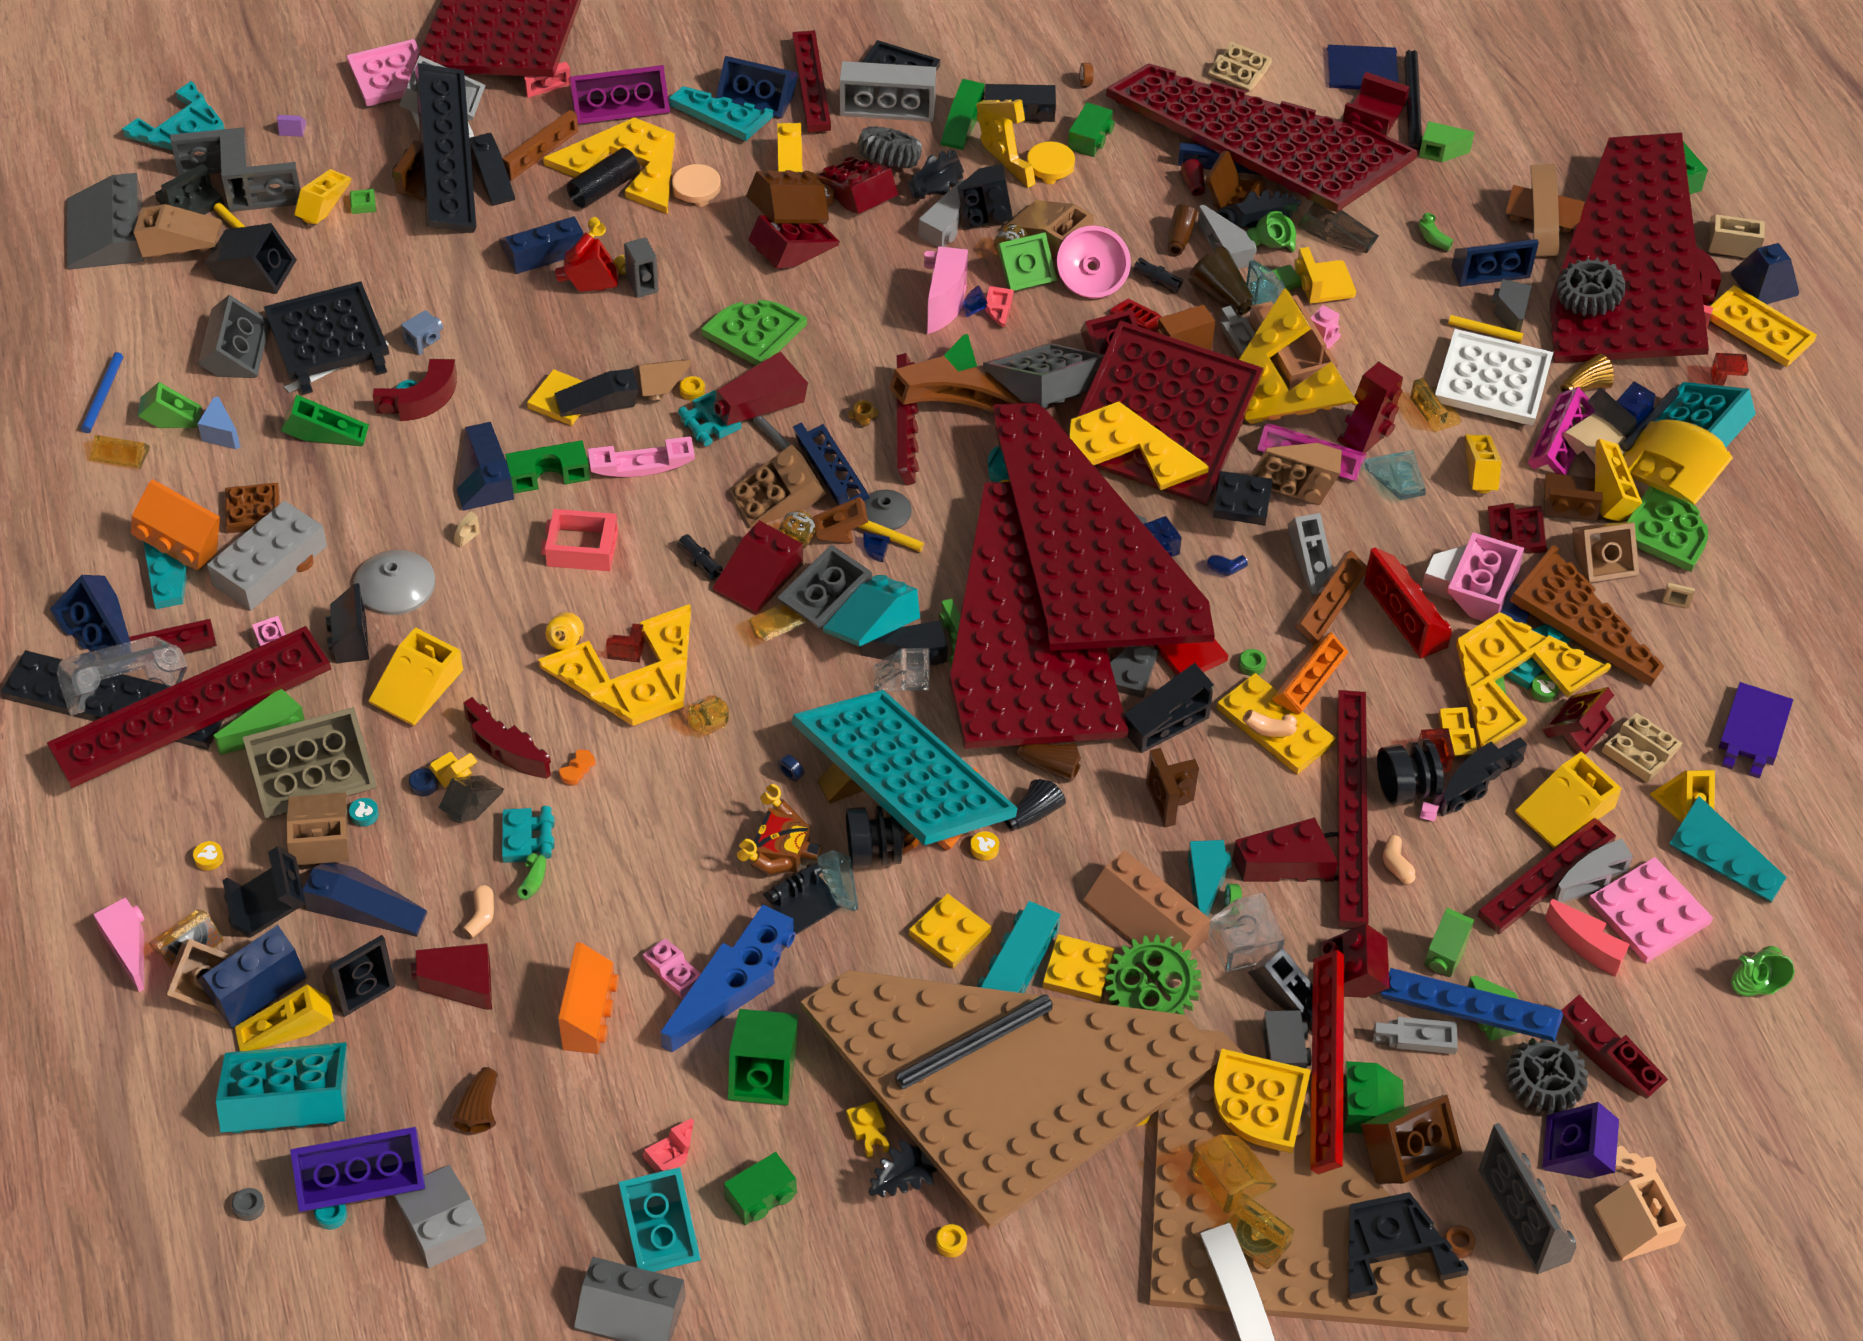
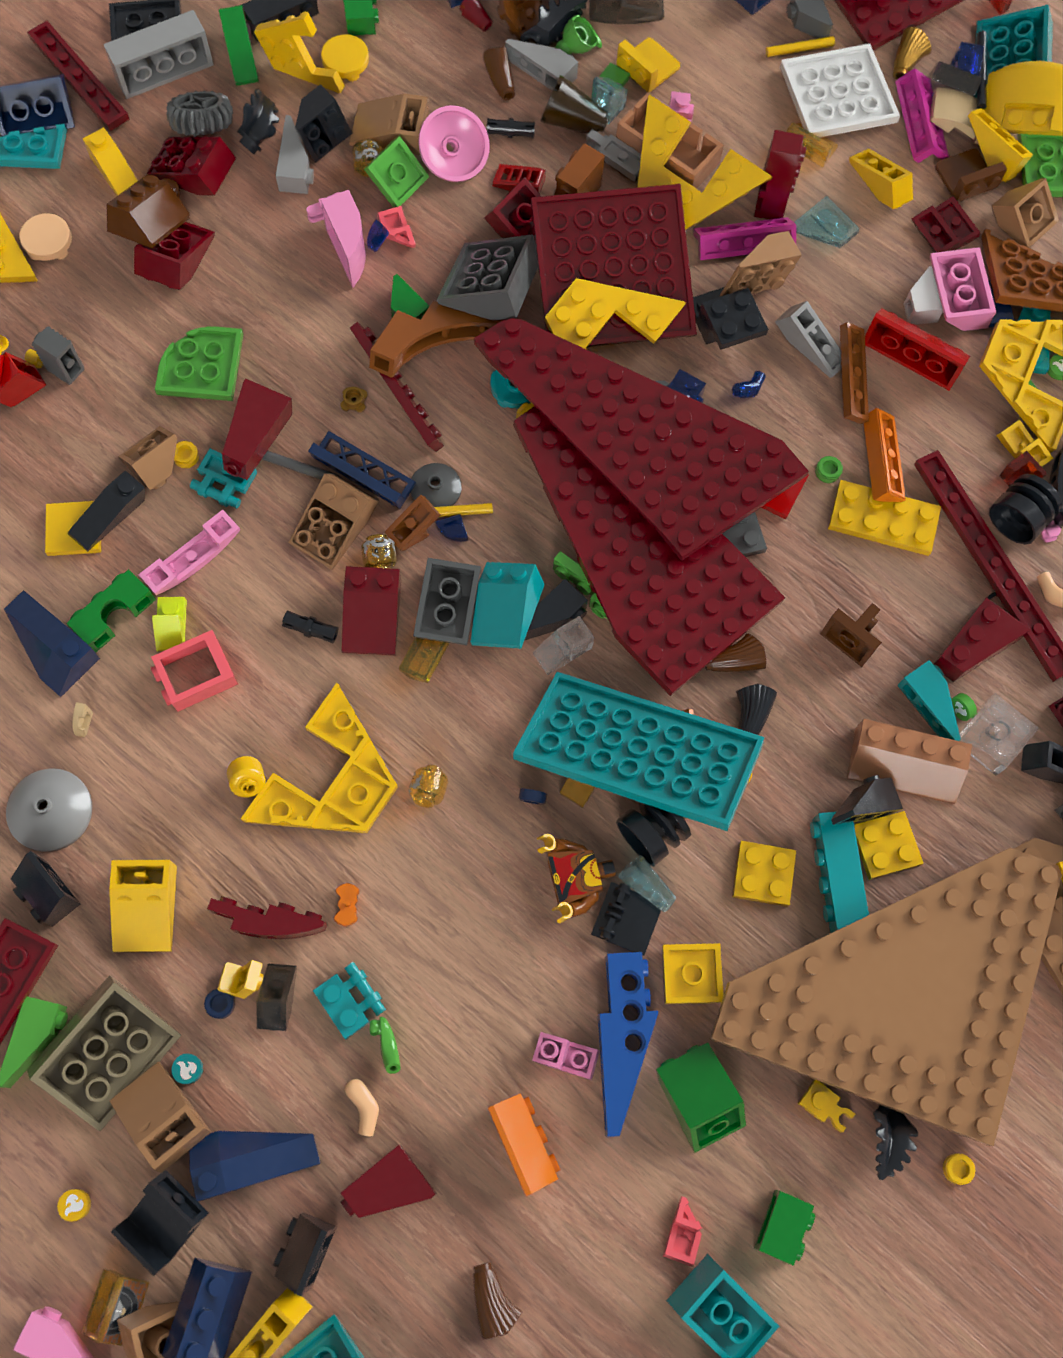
camera: 35 degrees left, 20 degrees up
clear red panel [606,623,645,663] -> none
black axle [895,994,1053,1089] -> none
bright green gear [1105,935,1202,1015] -> none
black wedge [1124,662,1214,753] -> none
light nougat arm [1242,710,1297,737] -> none
none -> neon yellow slope [152,597,187,651]
none -> yellow plate [662,943,724,1004]
none -> black slope [831,775,903,825]

